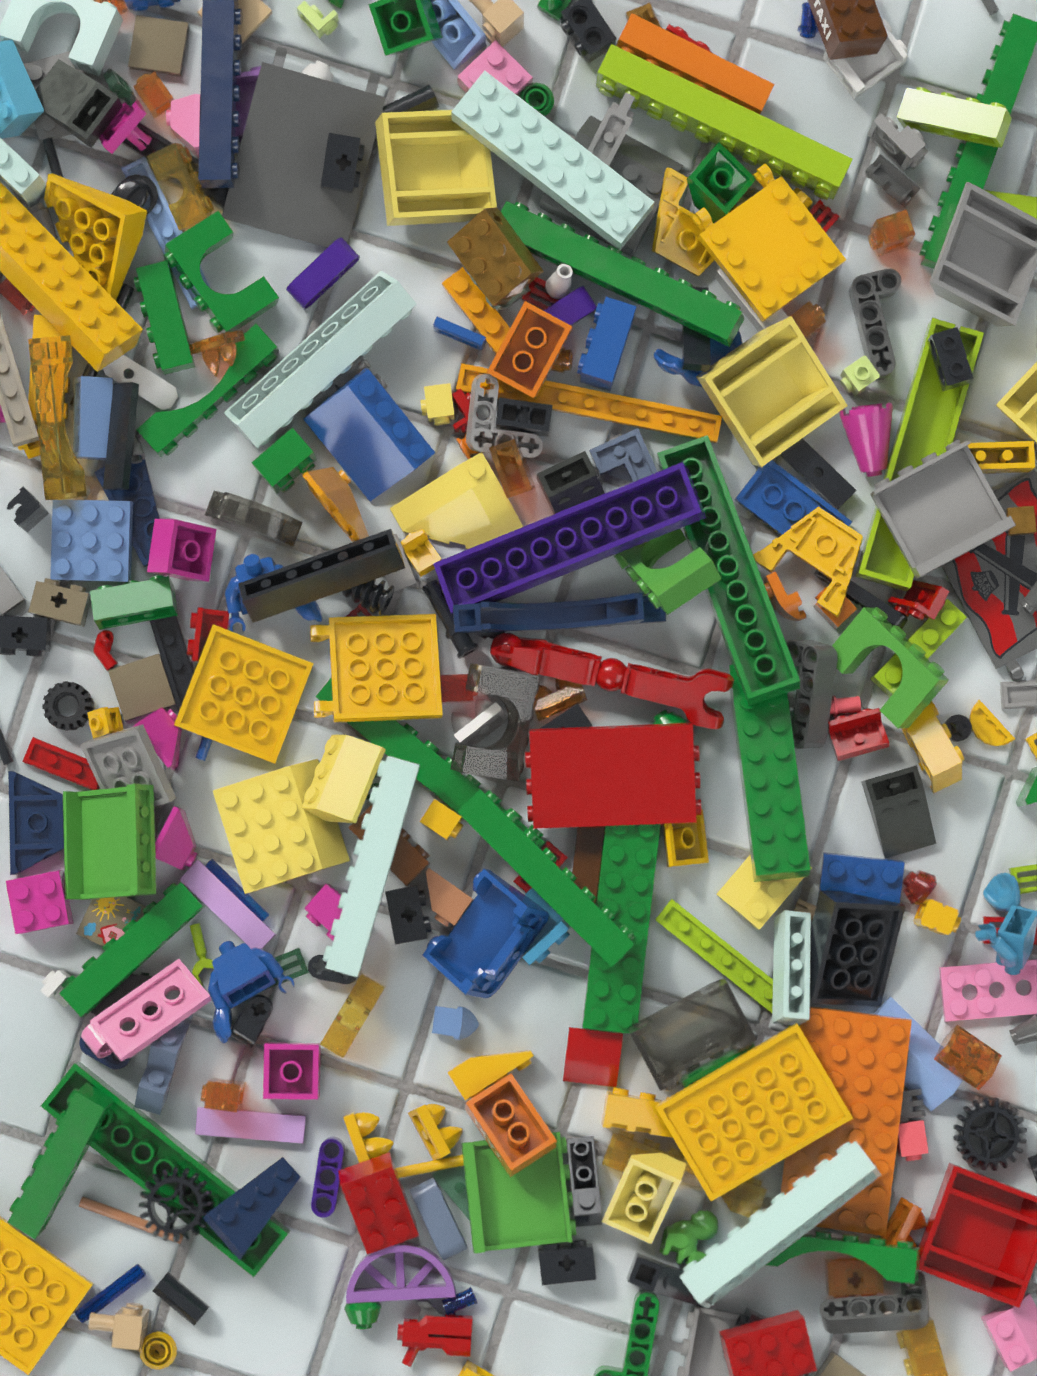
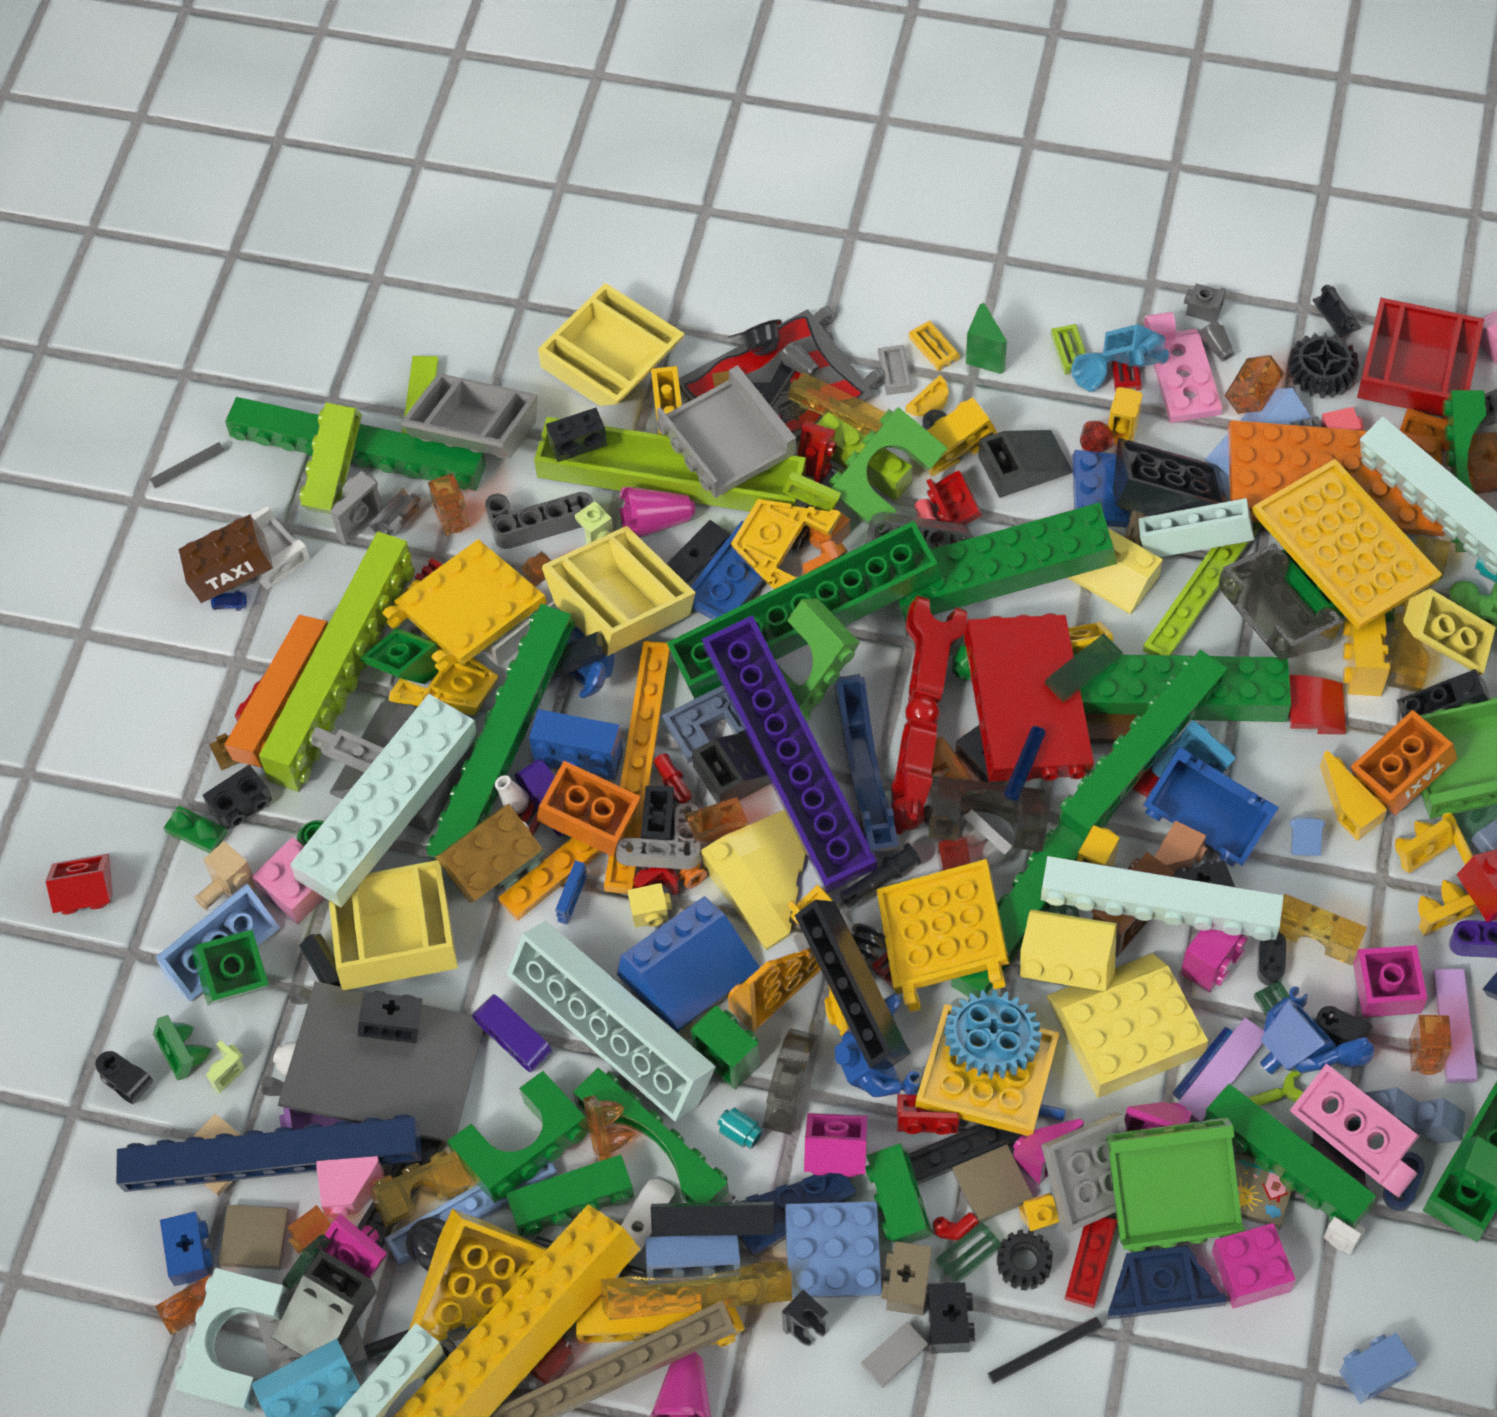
camera: 90 degrees left, 25 degrees down
none -> red axle [653,753,692,804]
none -> teal brick [717,1107,764,1149]
none -> lime tile [782,471,841,511]
none -> clear yellow panel [788,372,885,435]
none -> clear green tile [936,1222,1001,1283]
none -> dark azure gear [944,990,1042,1079]
none -> clear blue axle [1004,725,1046,801]
none -> clear green tile [1044,633,1123,702]

